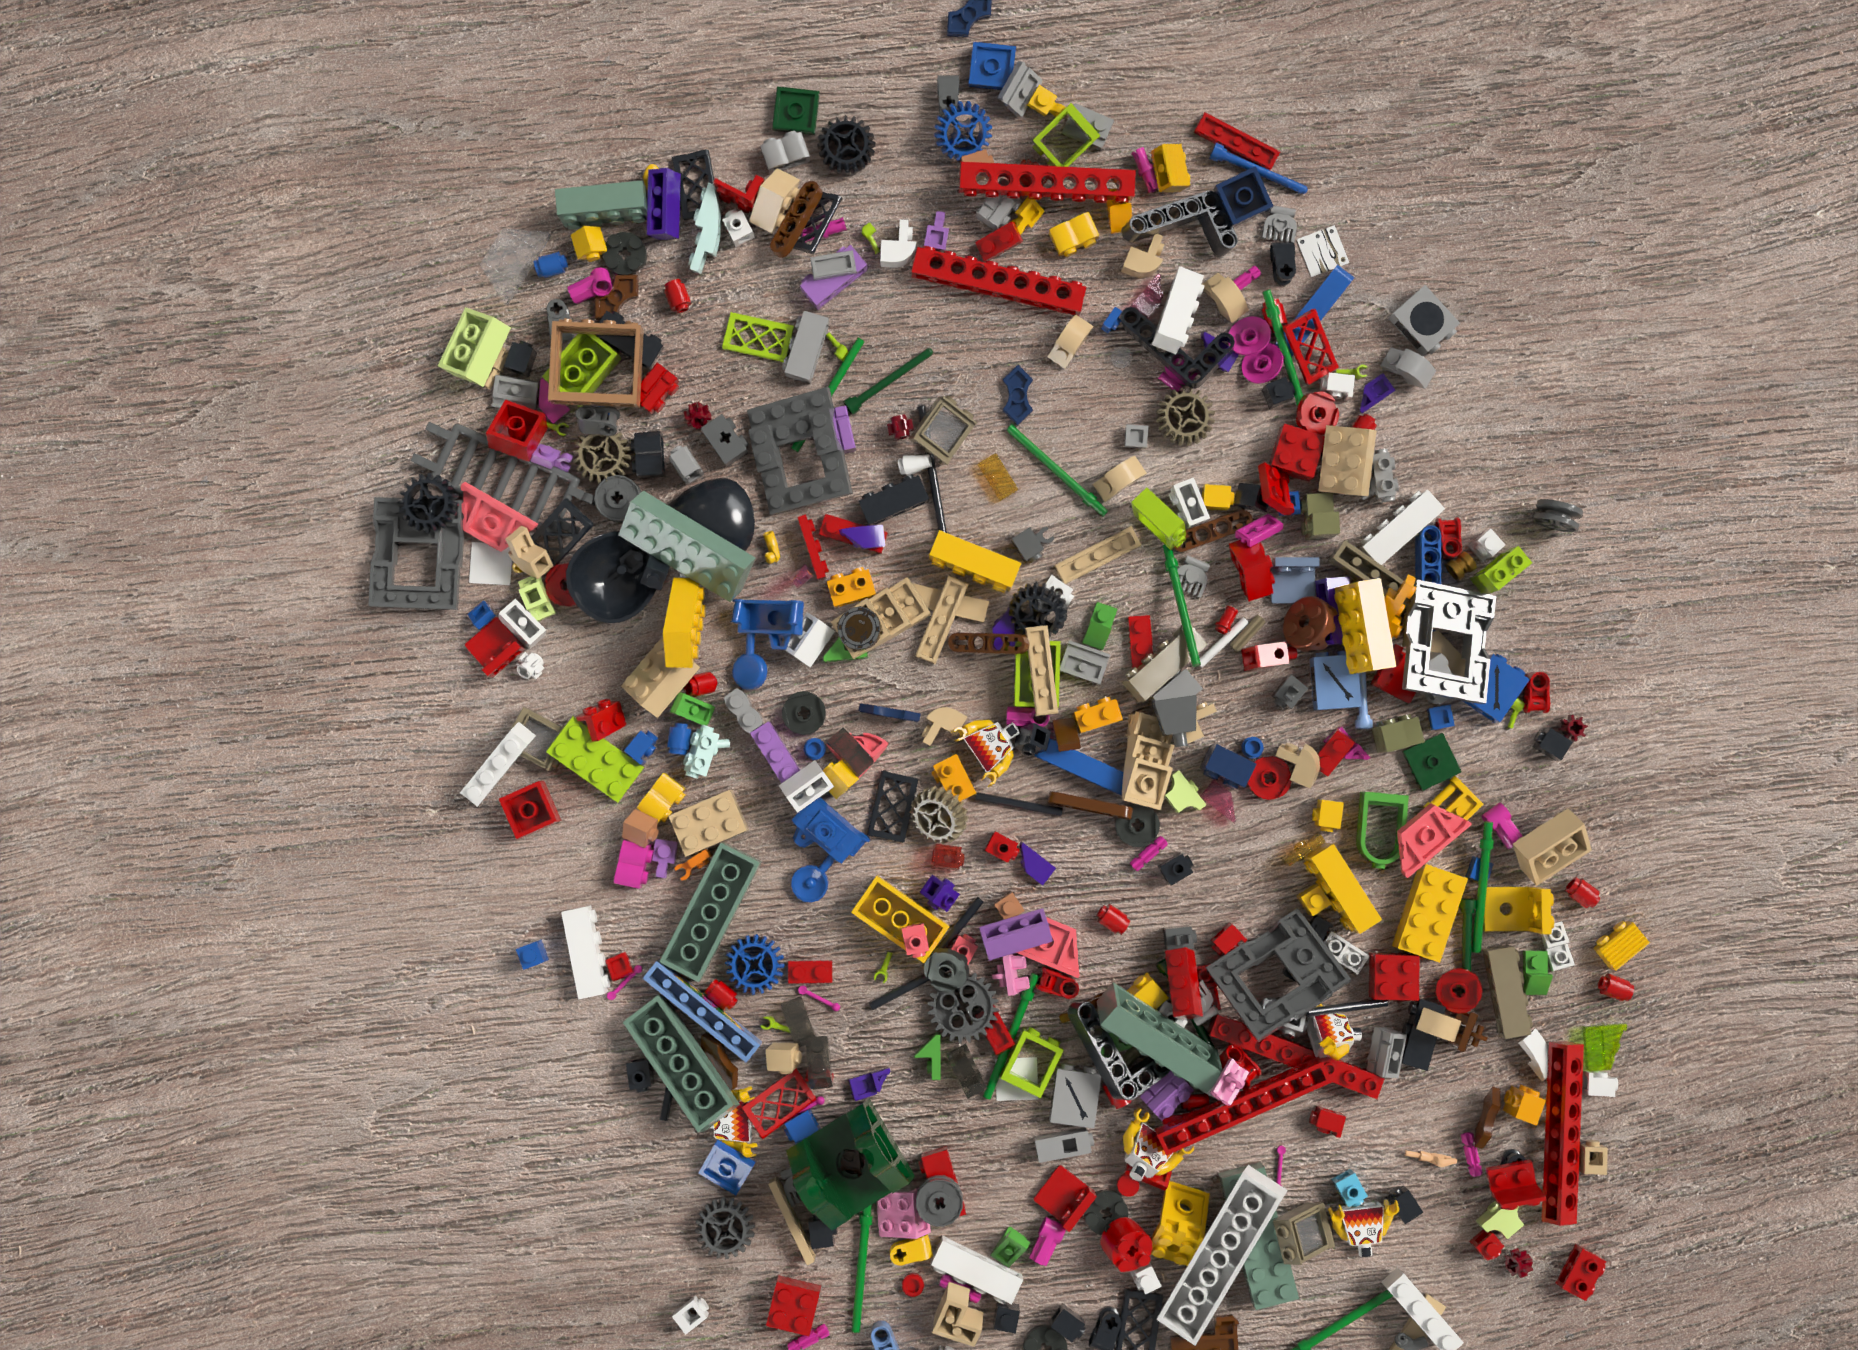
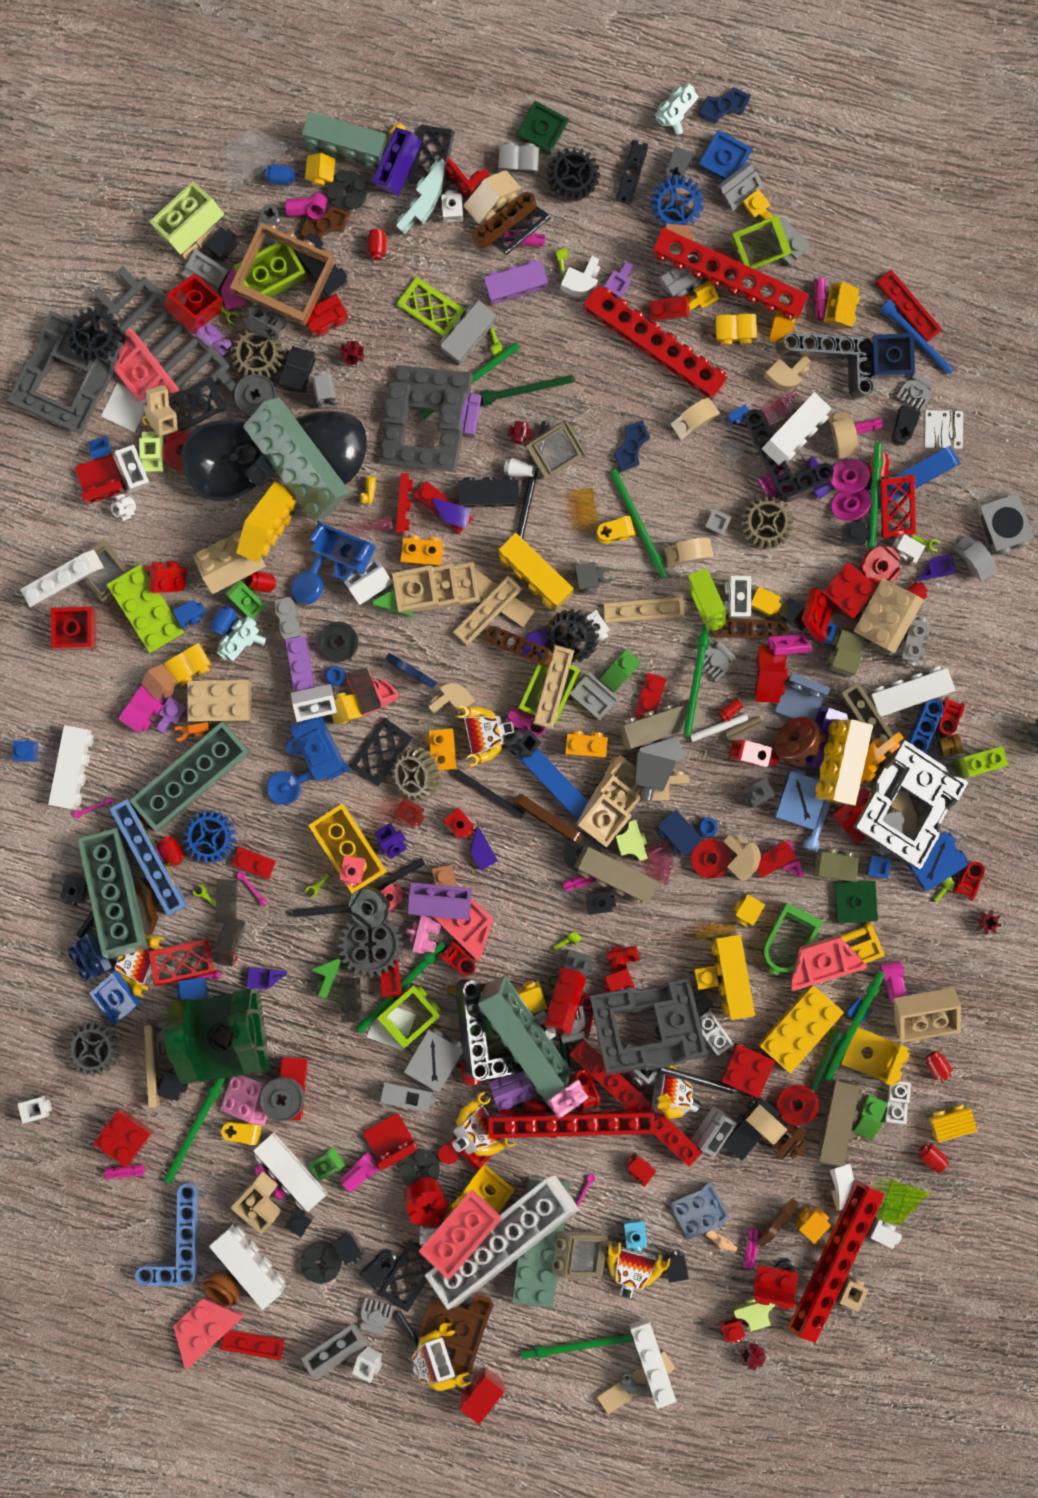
camera: 20 degrees right, 0 degrees up
red tile [605,952,634,982] -> none
dark grey brick [700,414,748,467] -> none
tan brick [766,1043,802,1074] -> none
light grey tile [810,250,857,281] -> none
tile [837,606,882,651] -> none
red tile [902,1272,924,1297] -> none
reddish brown tile [1052,717,1081,752] -> none
red brick [1096,904,1131,935] -> none
white brick [1468,529,1505,562] -> none
black brick [1532,728,1573,761] -> none
red brick [1555,1243,1607,1301] -> none
none -> dark blue brick [67,932,112,983]
none -> coral plate [419,1190,503,1280]
none -> lime hand [553,931,582,950]
none -> dark tan brick [574,845,659,905]
none -> yellow piece [596,516,636,544]
none -> red plate [607,945,640,970]
none -> black piece [615,140,649,204]
none -> light aqua brick [654,83,698,135]
none -> sand blue bracket [669,1181,729,1239]

